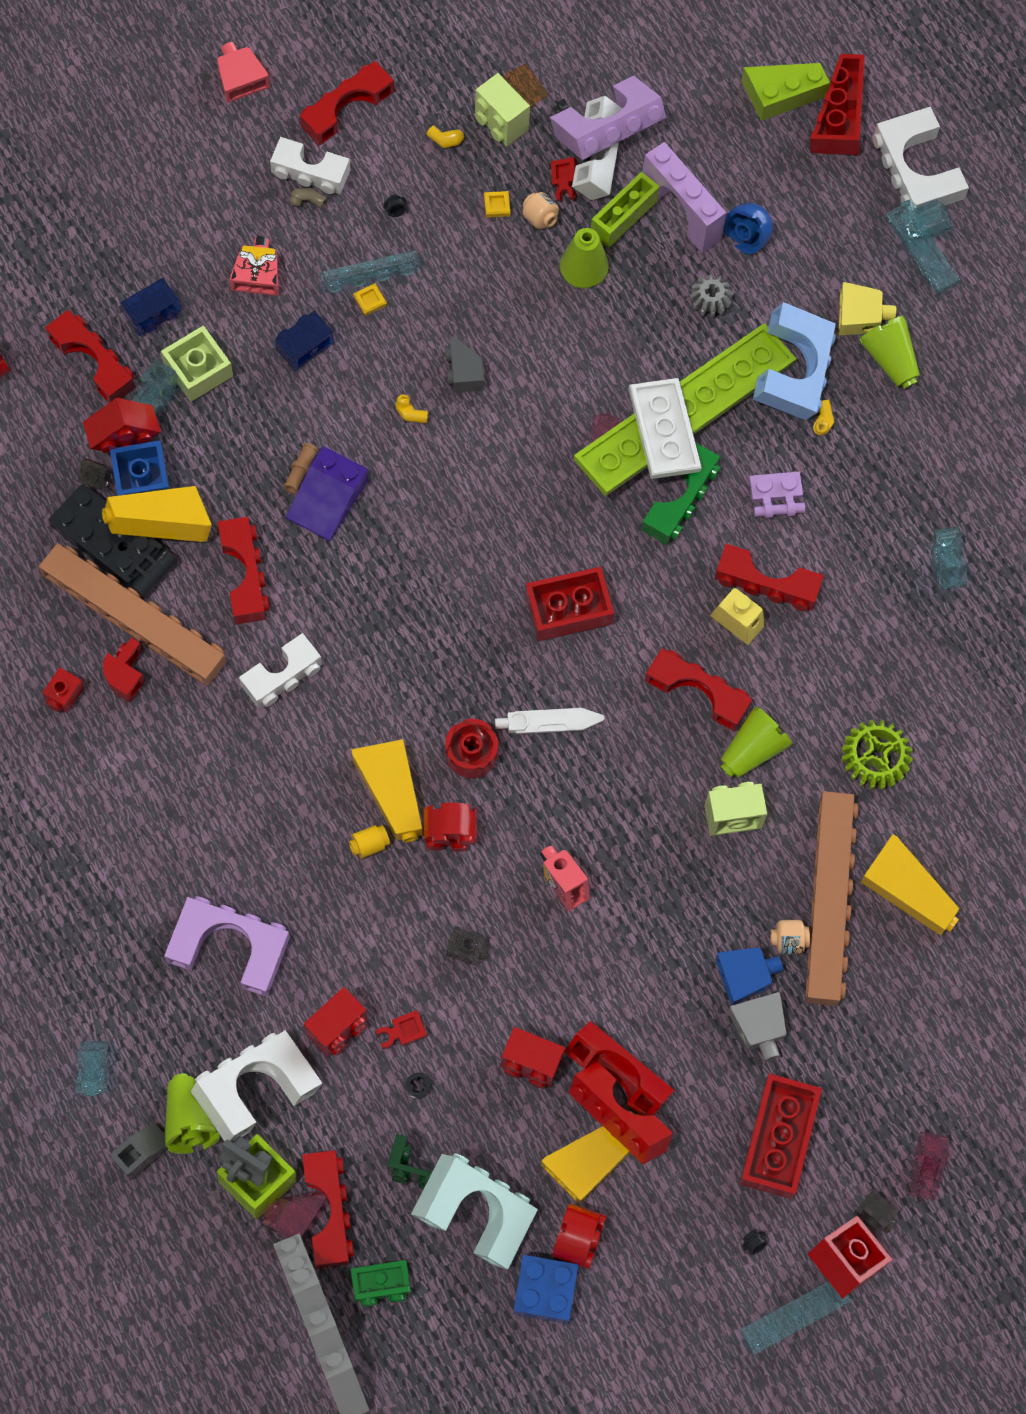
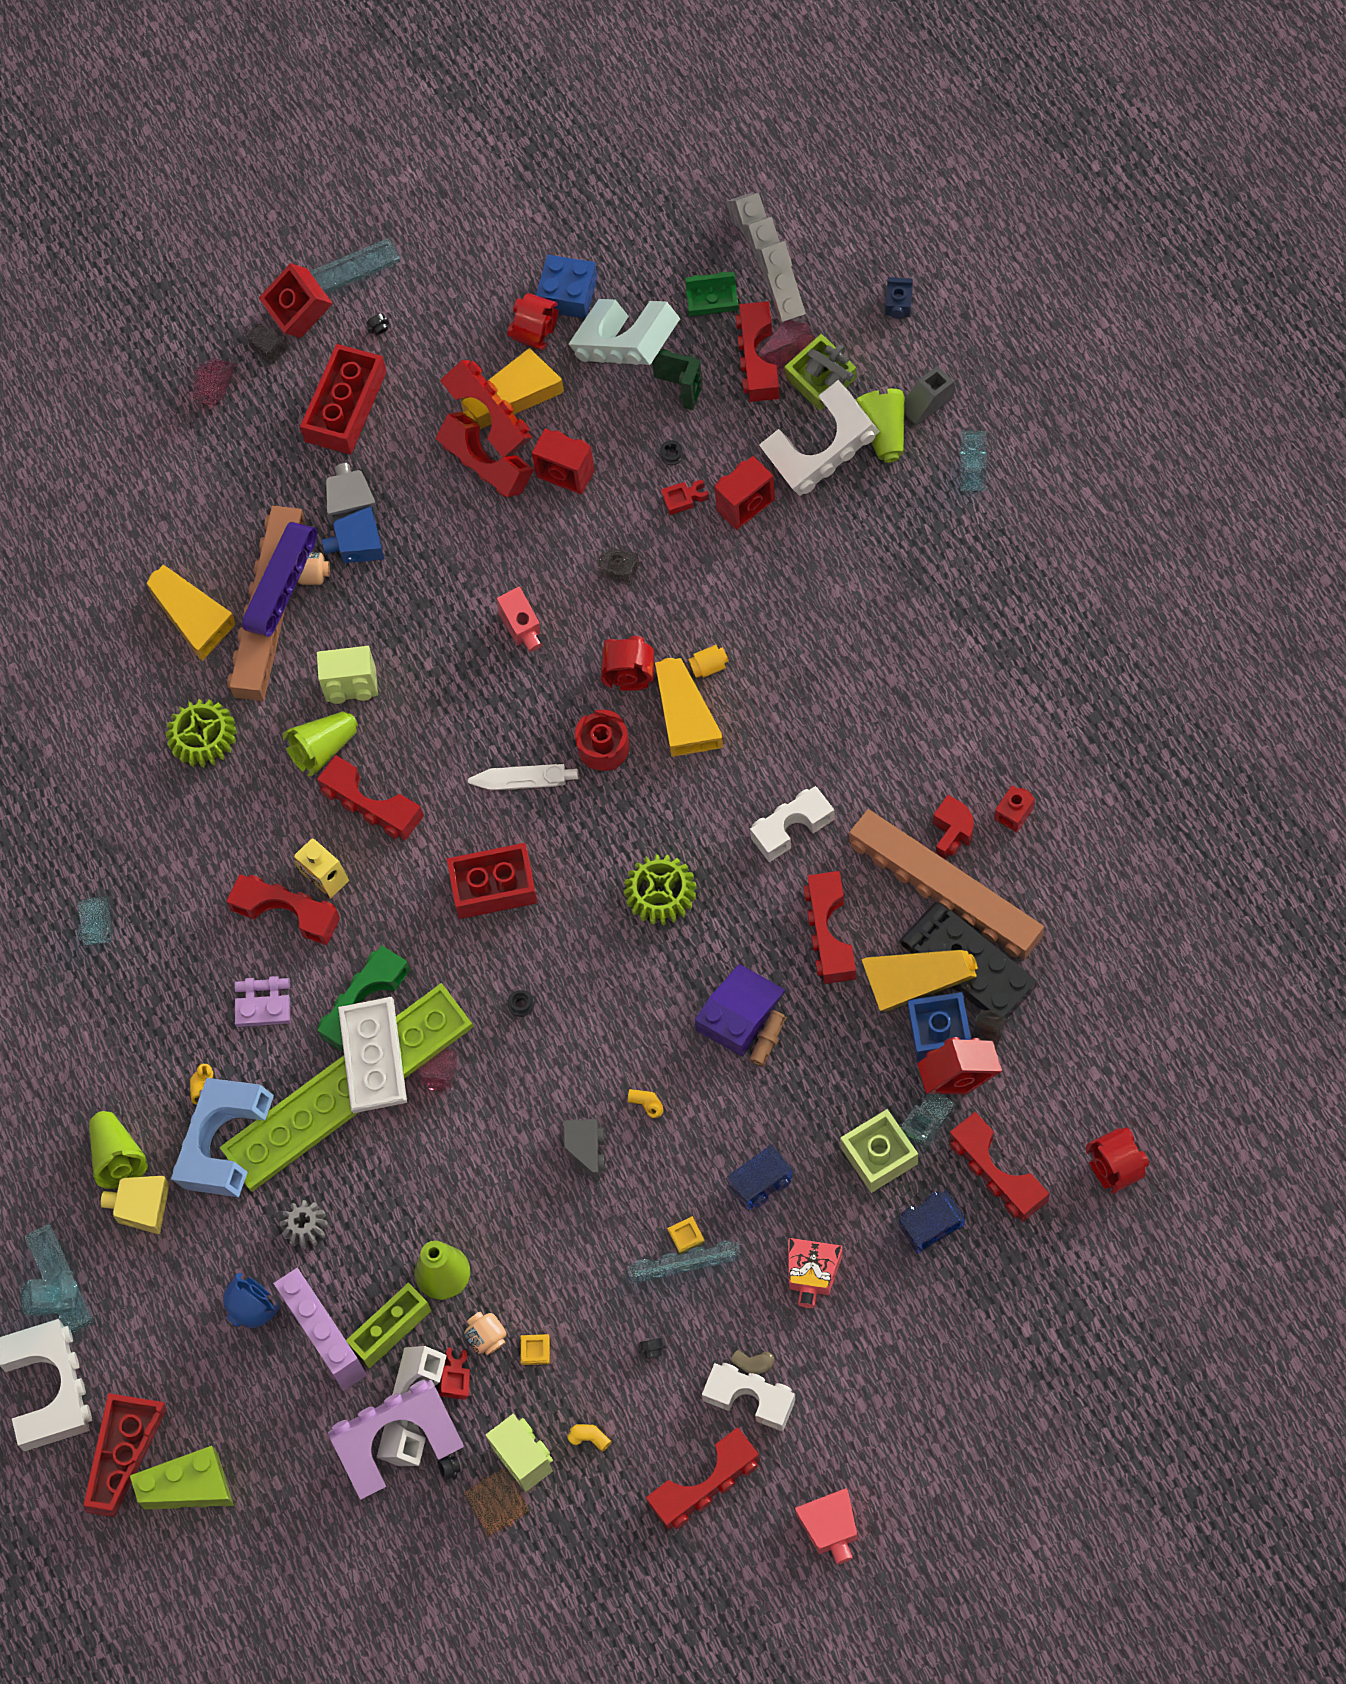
camera: 165 degrees left, 5 degrees down
lavender arch [164,896,290,997] -> none
none -> dark purple beam [242,522,317,637]
none -> black plate [507,990,535,1017]
none -> lime gear [624,854,696,925]
none -> dark blue brick [885,277,913,319]

